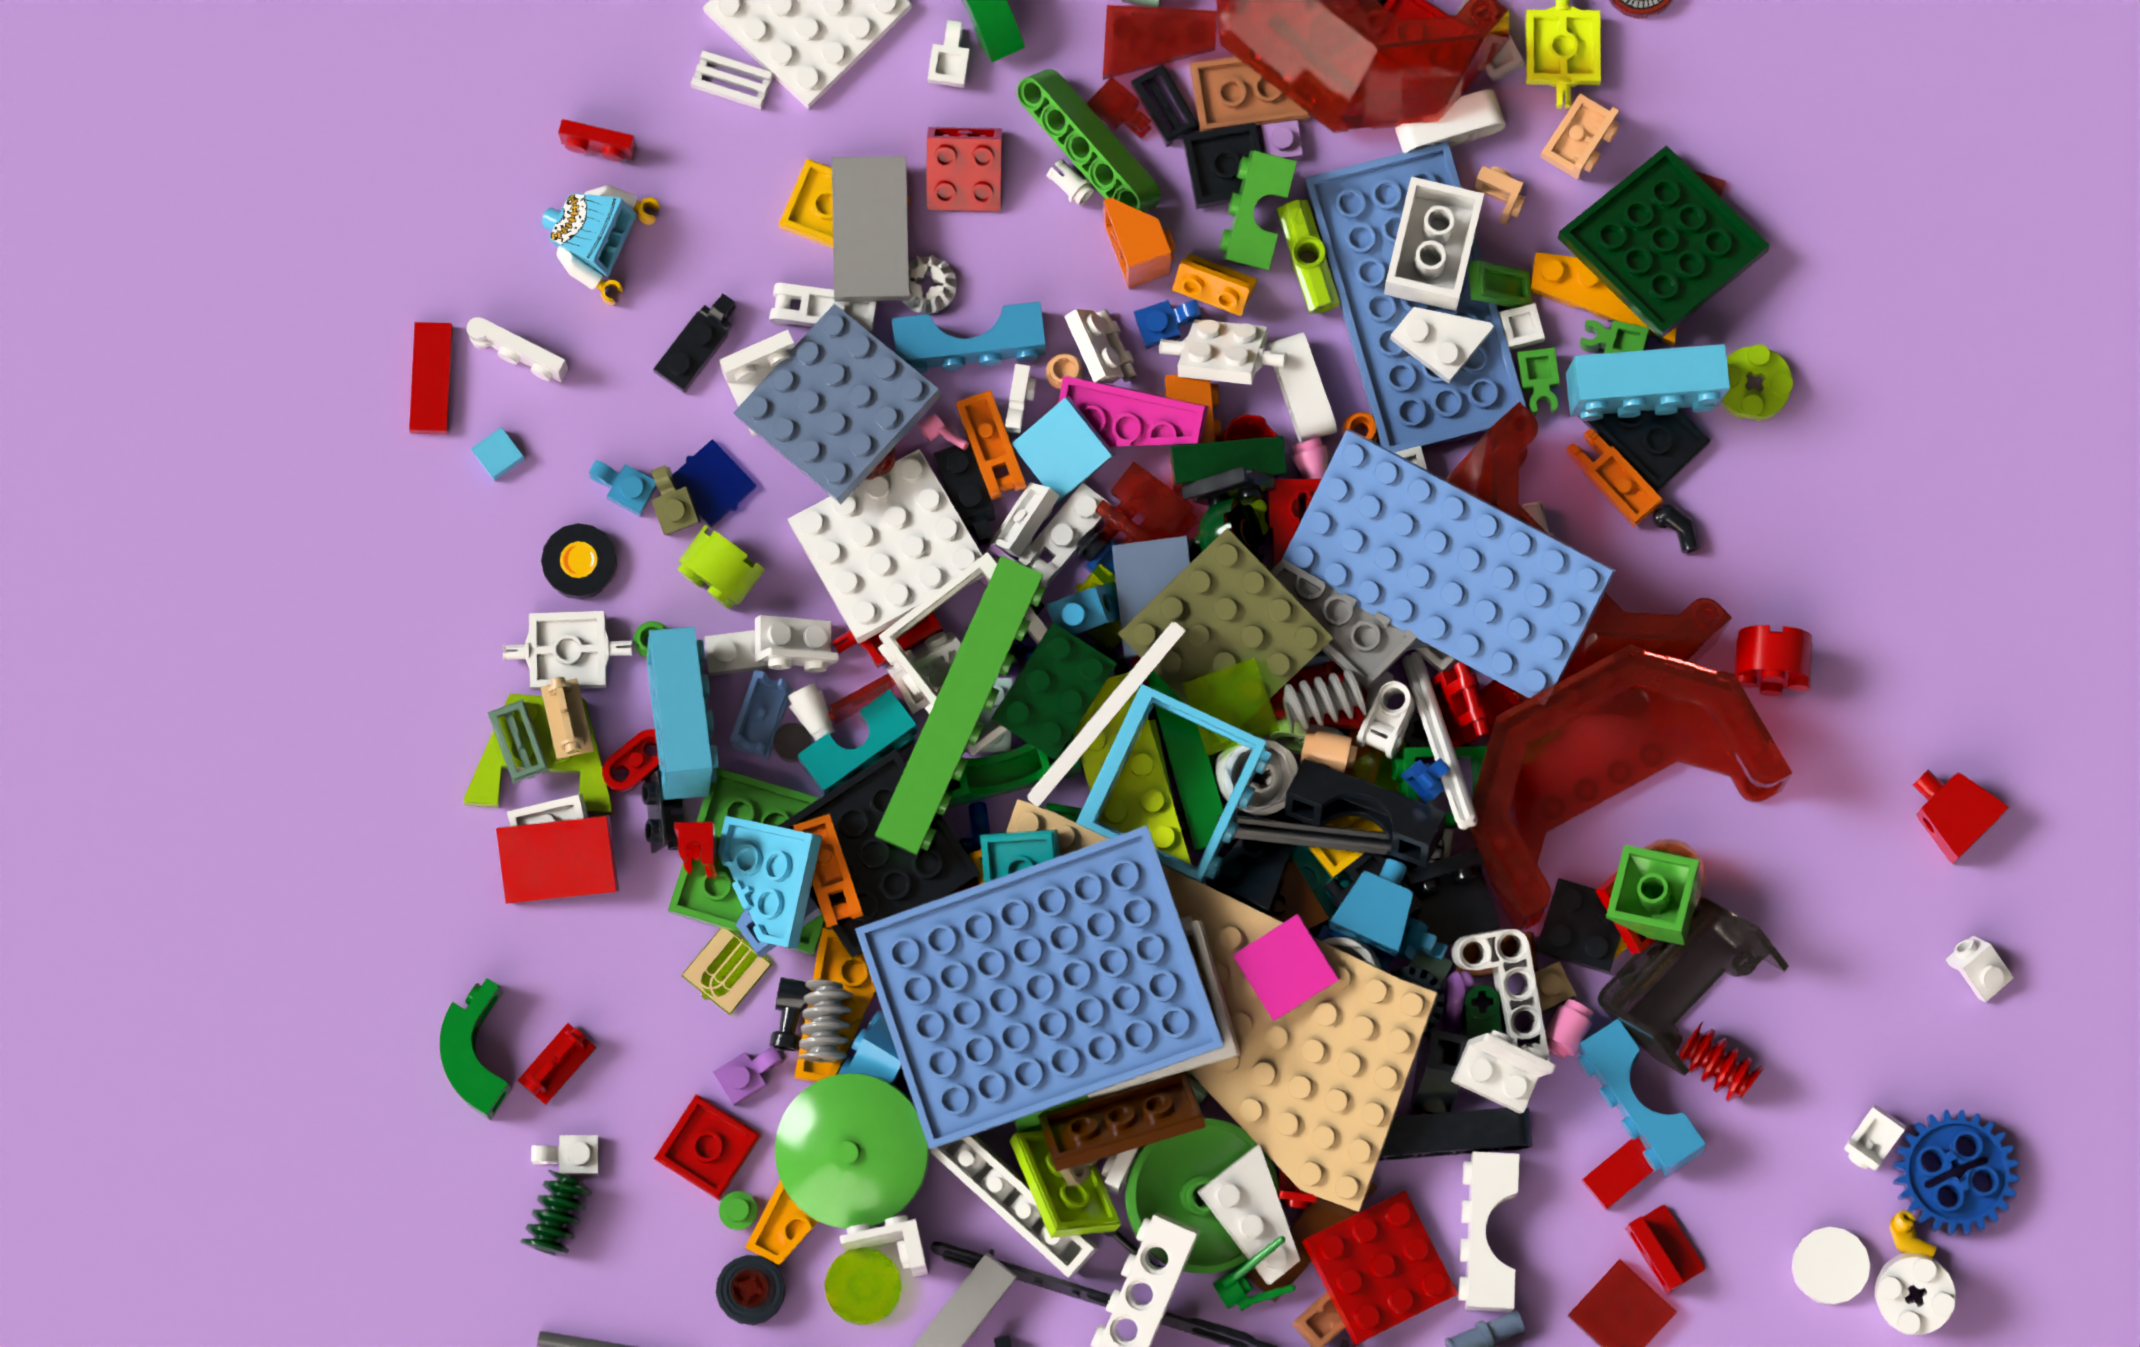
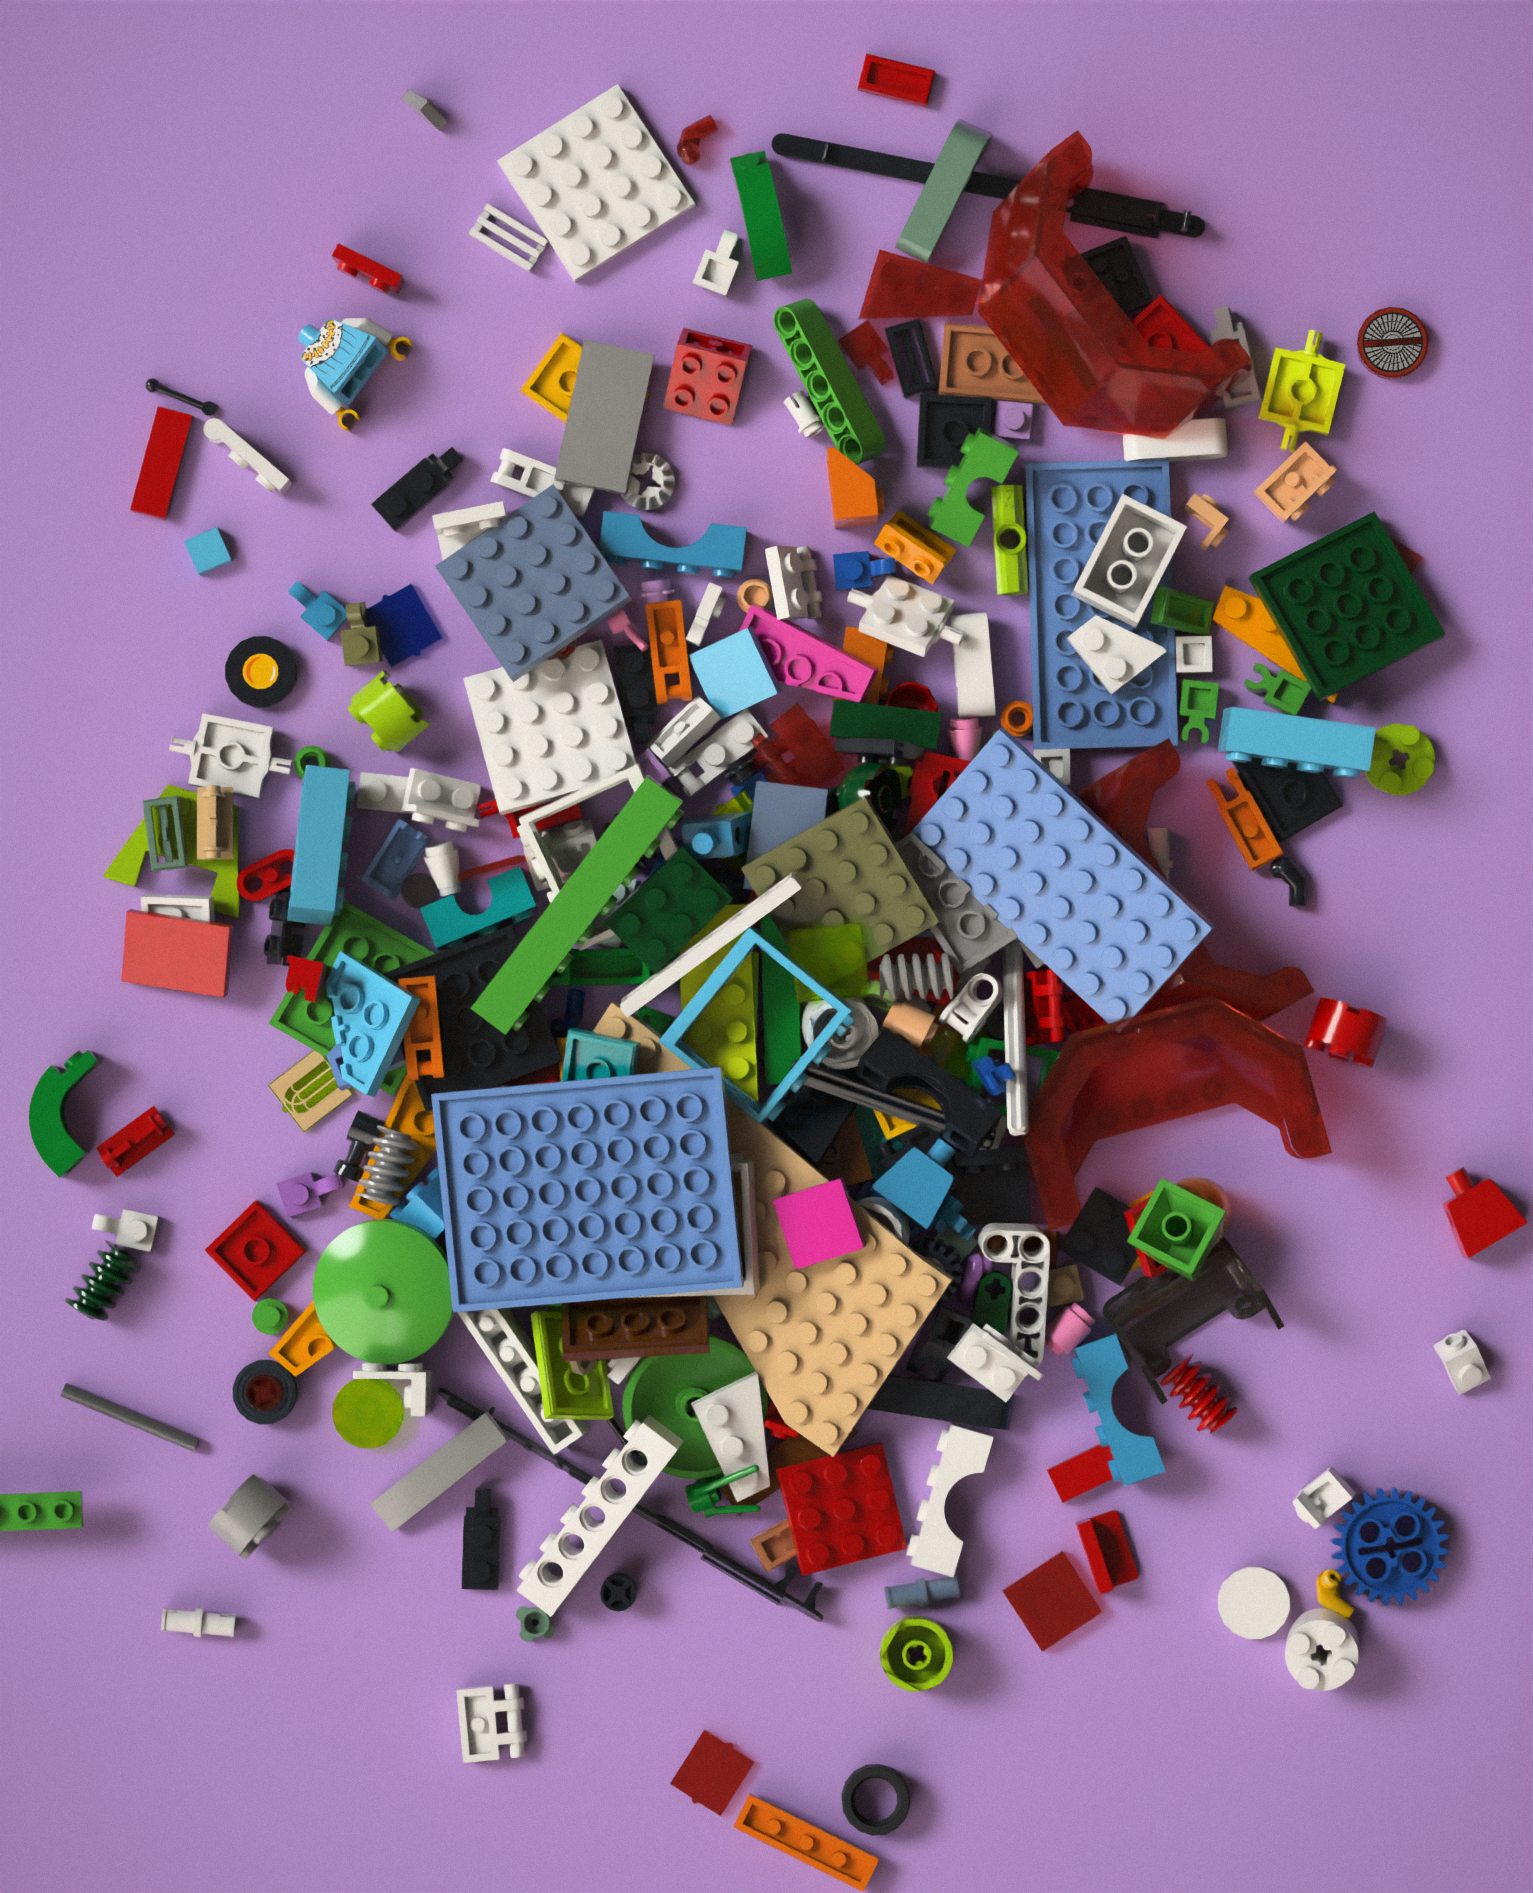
camera: 15 degrees right, 10 degrees up
none -> black hinge [145,378,216,416]
none -> lavender plate [639,579,674,604]

